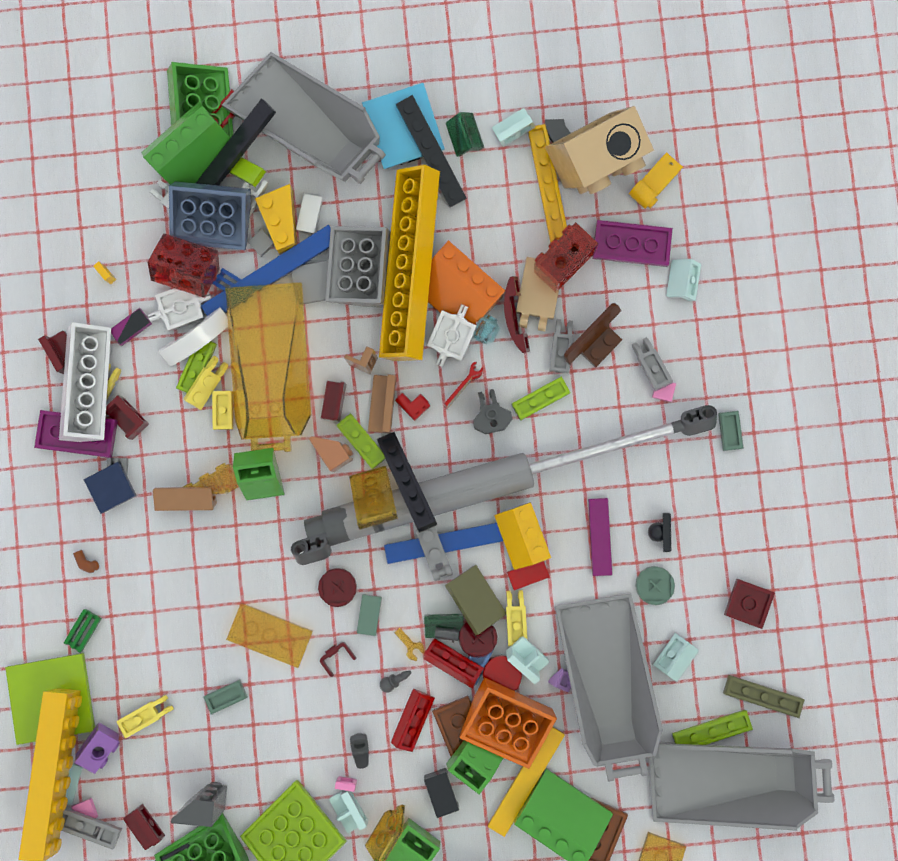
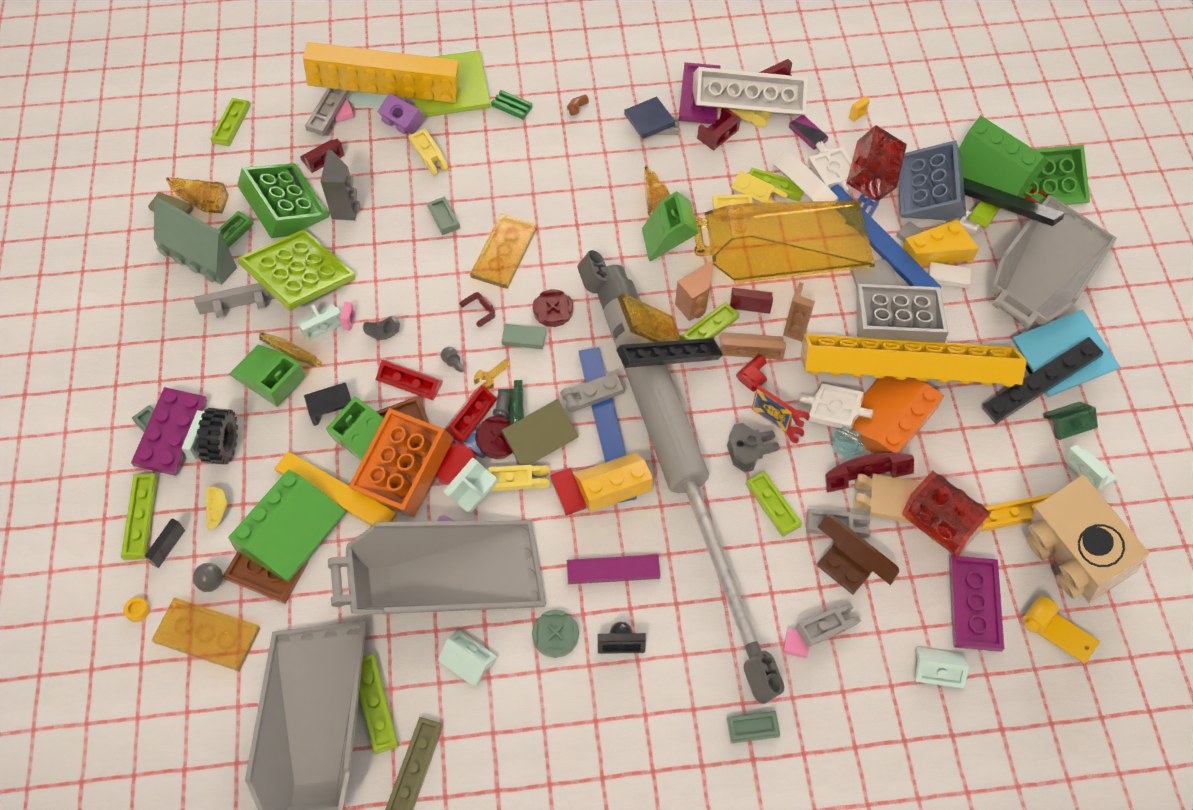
camera: 85 degrees right, 25 degrees down
medium nougat panel [153,487,217,511] -> none
dark red plate [724,578,775,629] -> none

